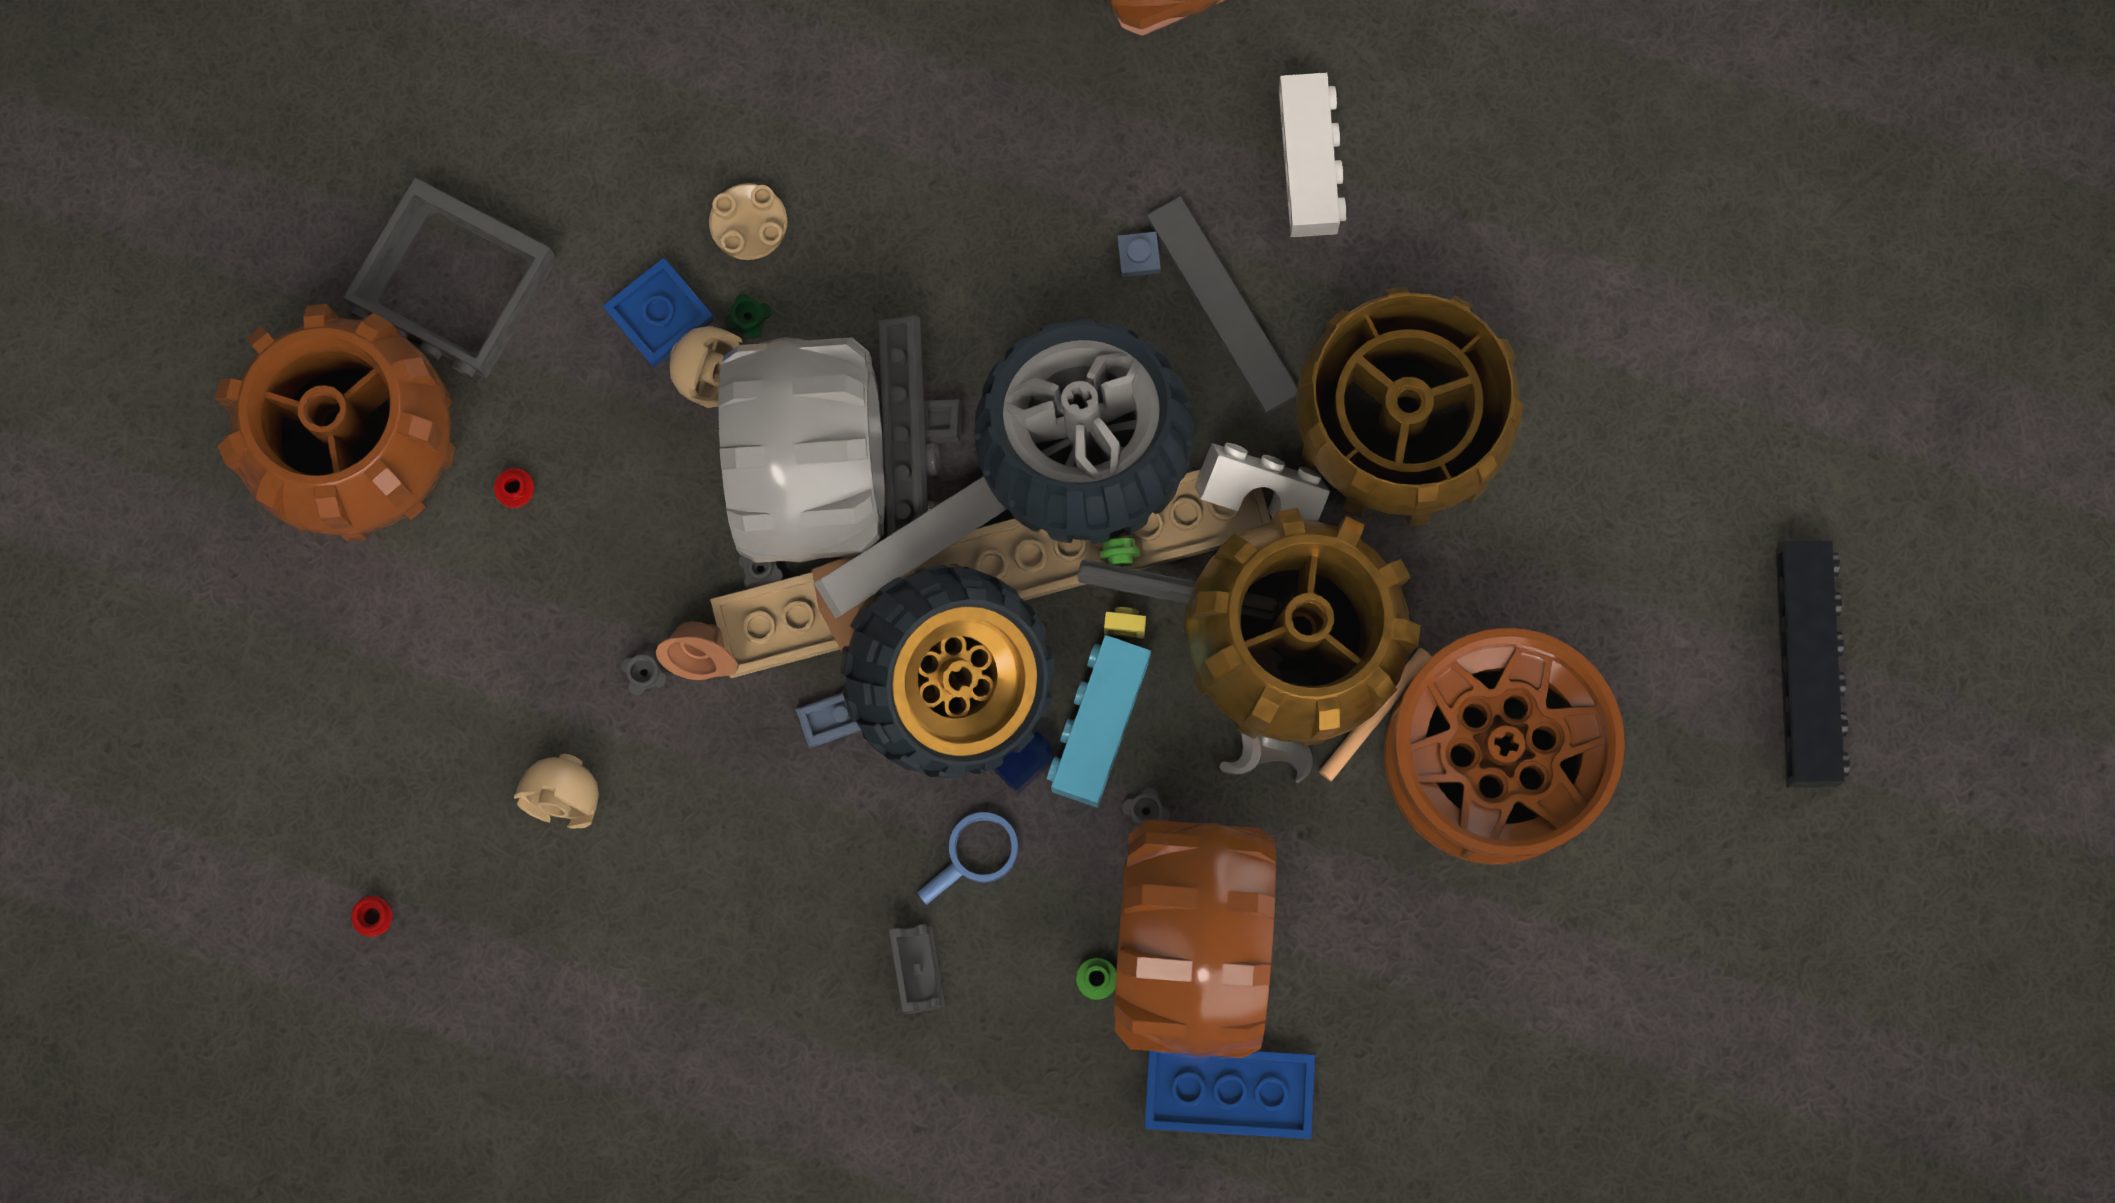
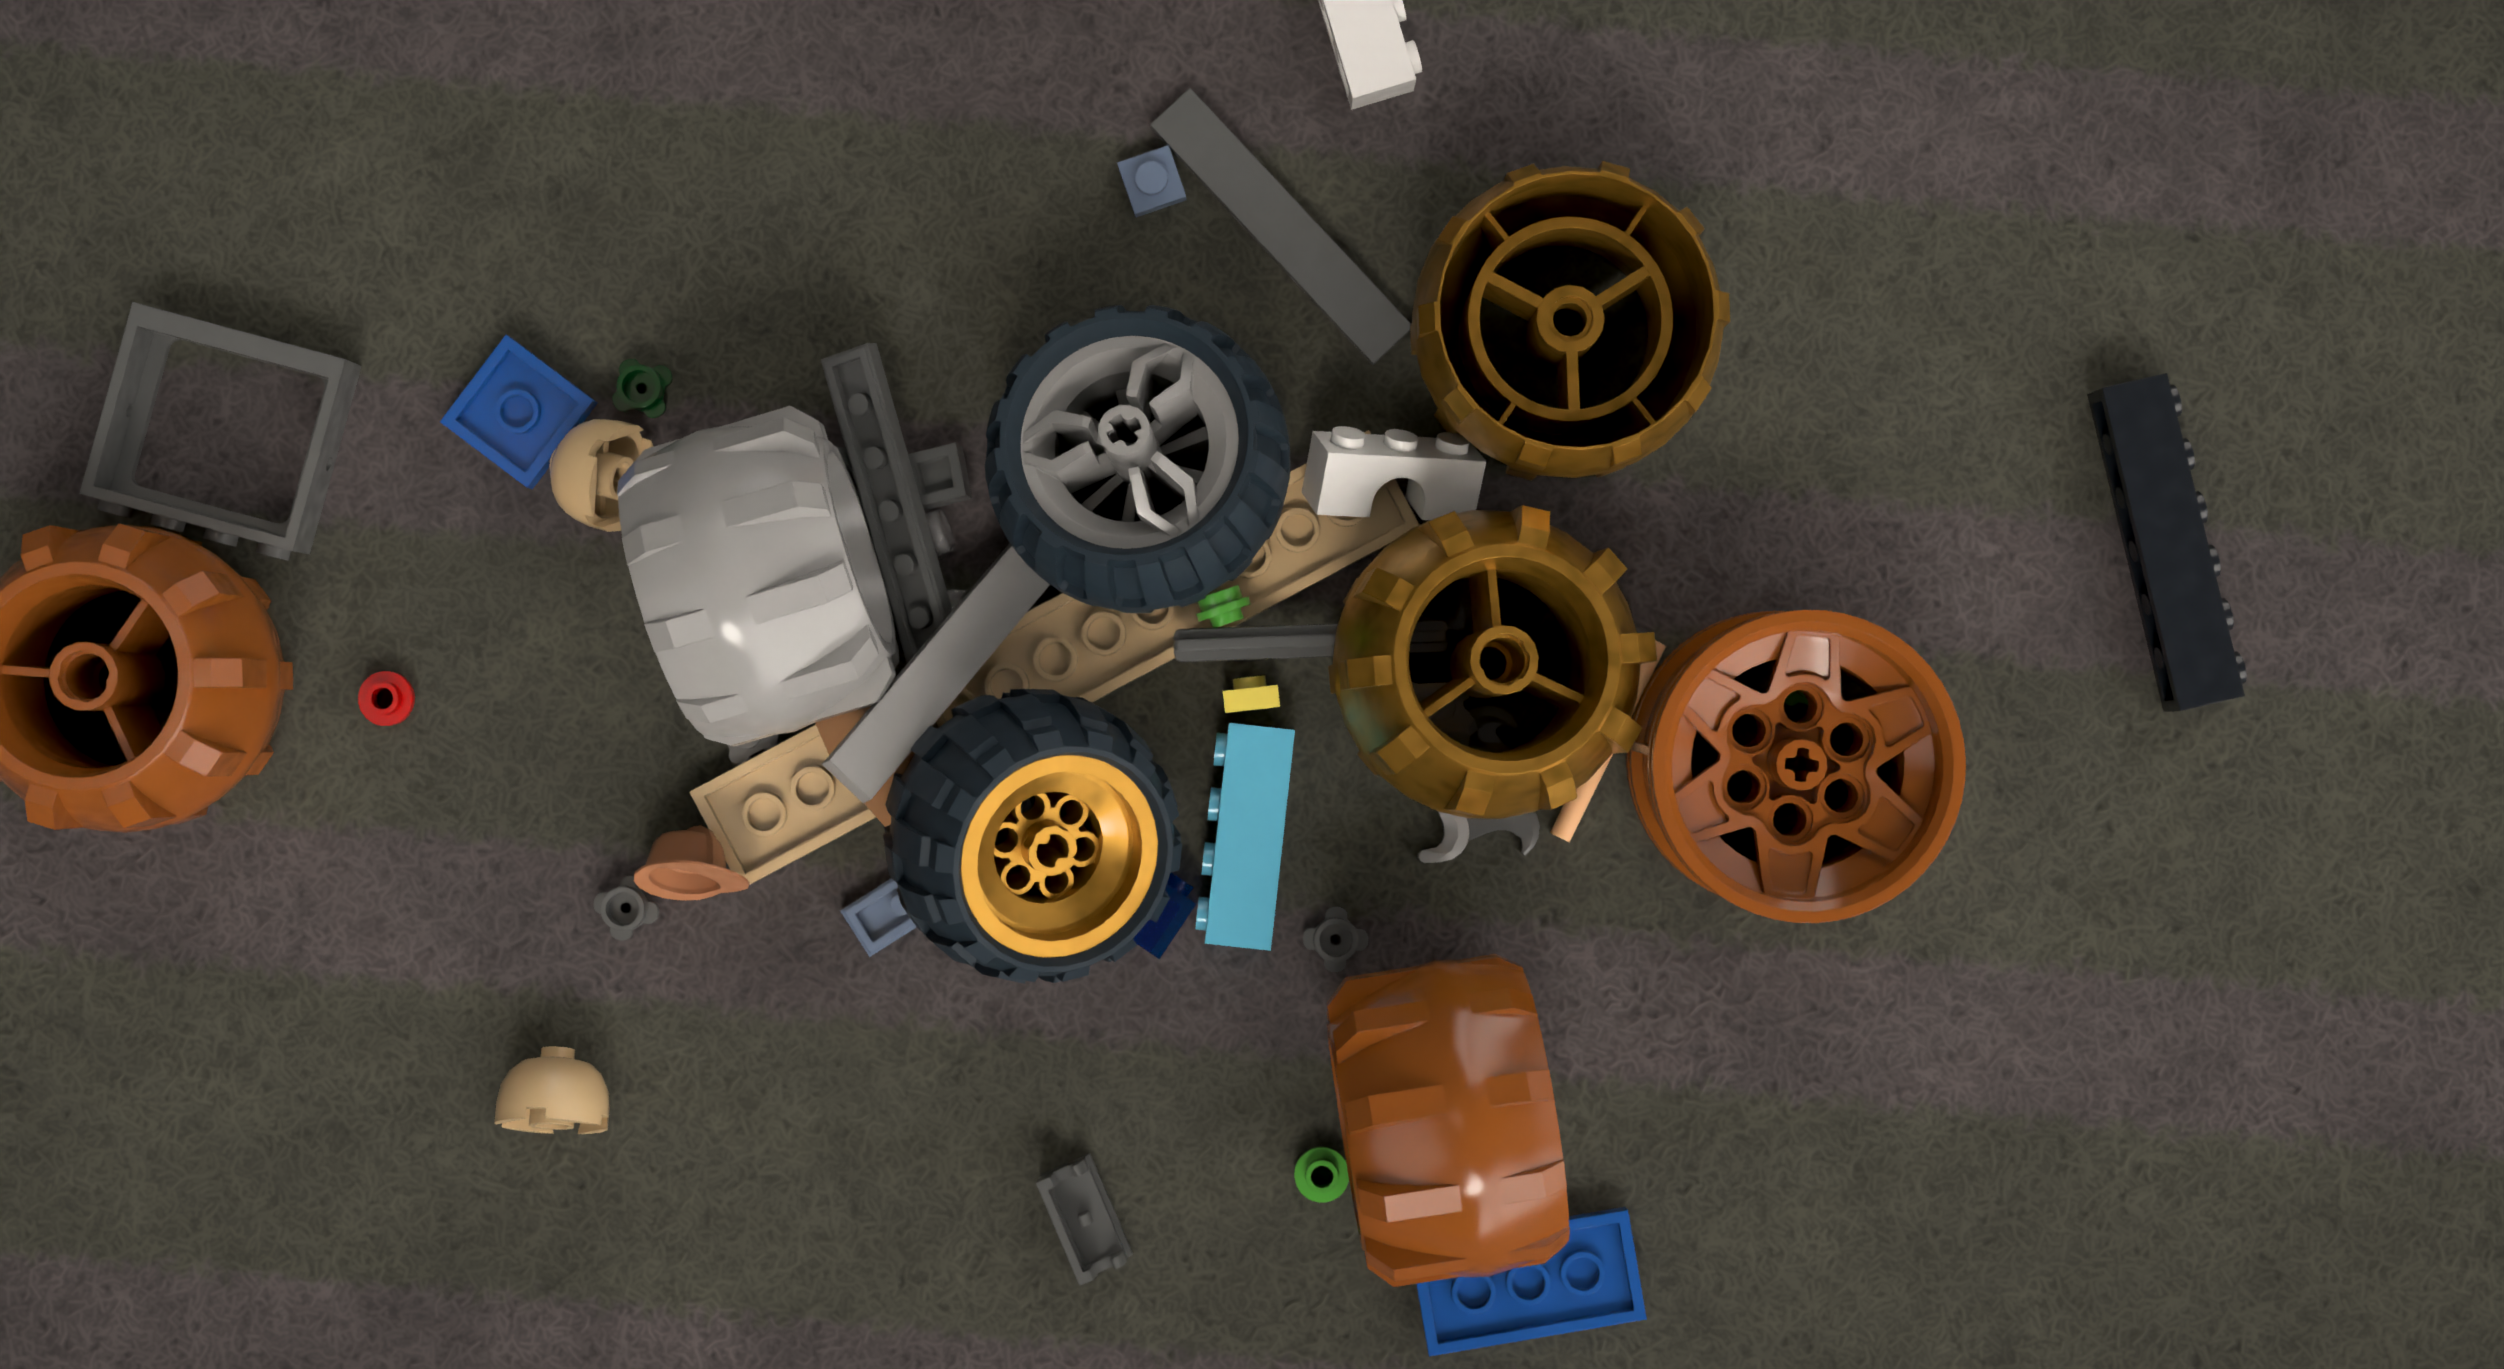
camera: 15 degrees left, 10 degrees up
red plate [351,896,393,937] -> none
tan dish [709,183,787,260] -> none
medium blue piece [917,812,1018,905] -> none

